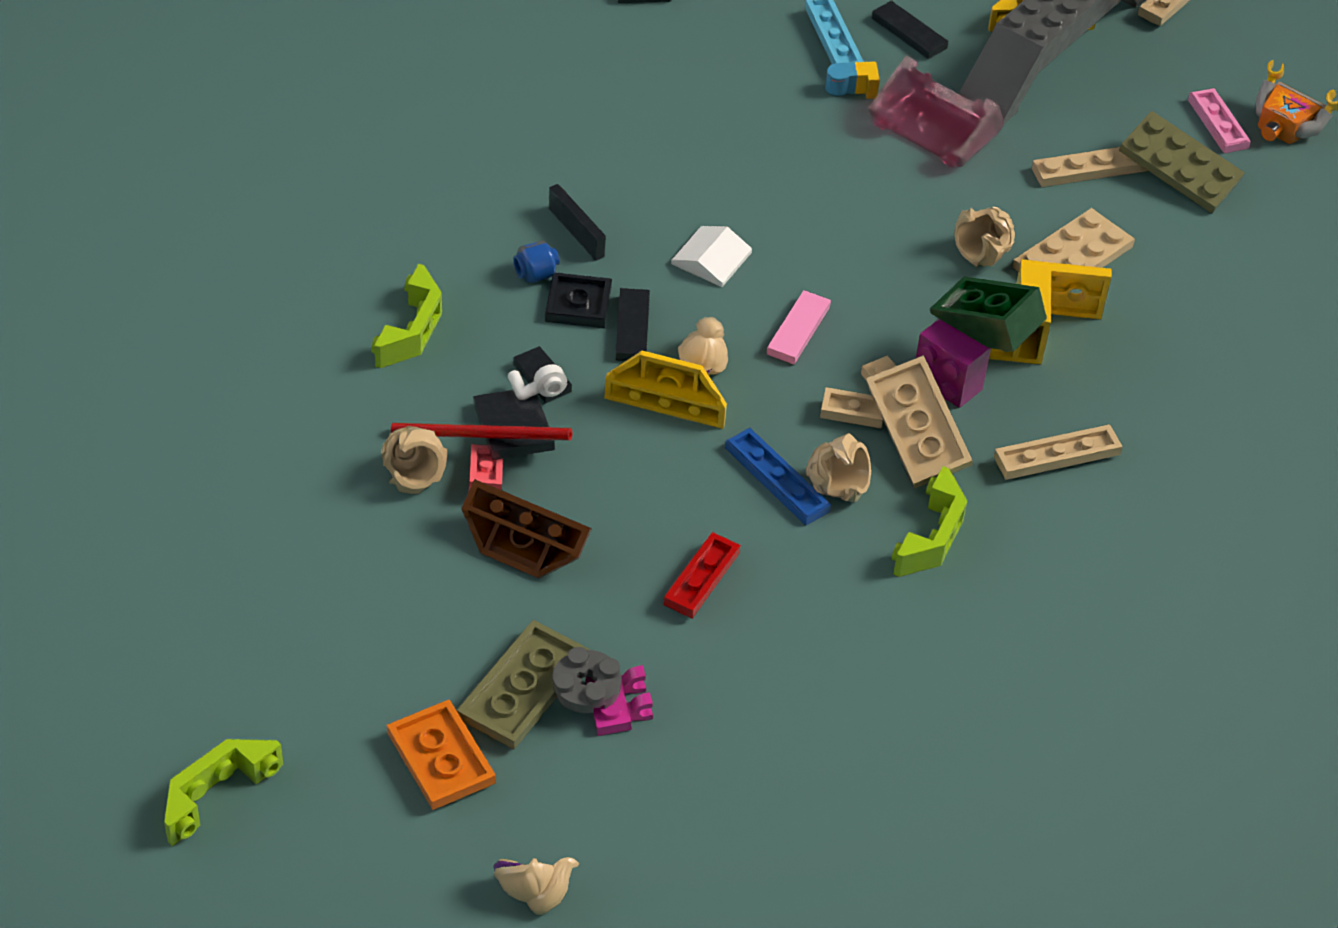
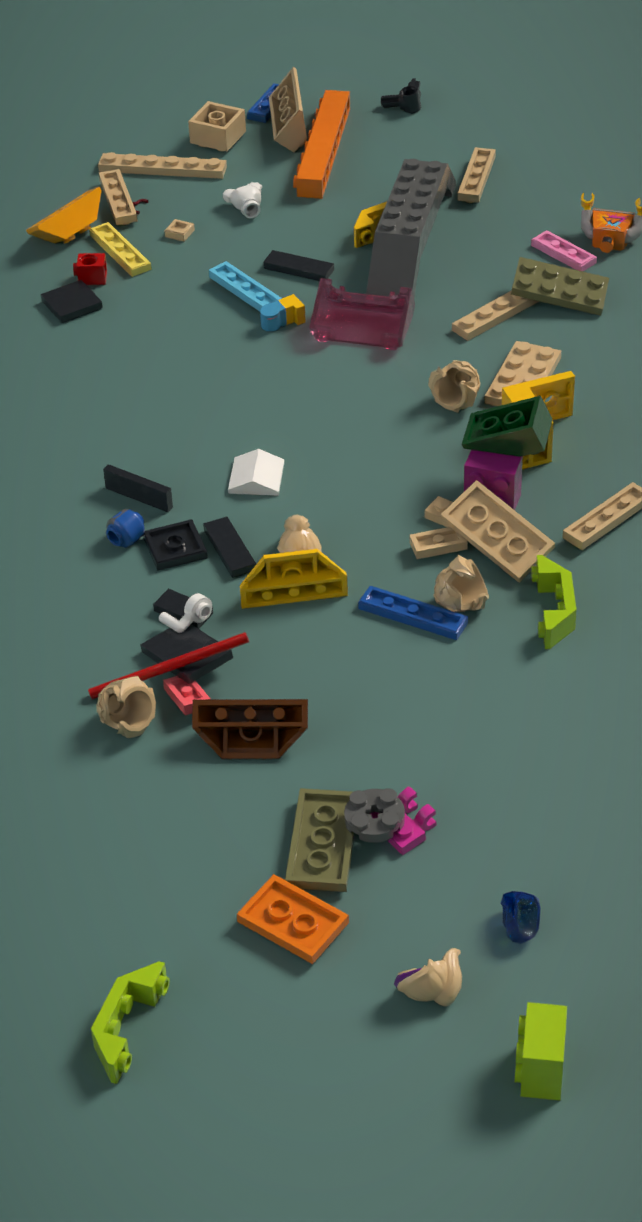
camera: 20 degrees left, 5 degrees down
lime slope [371,264,442,368] -> none
red plate [663,532,741,619] -> none
bright pink tile [767,290,831,365] -> none
none -> clear blue rock [501,891,541,944]

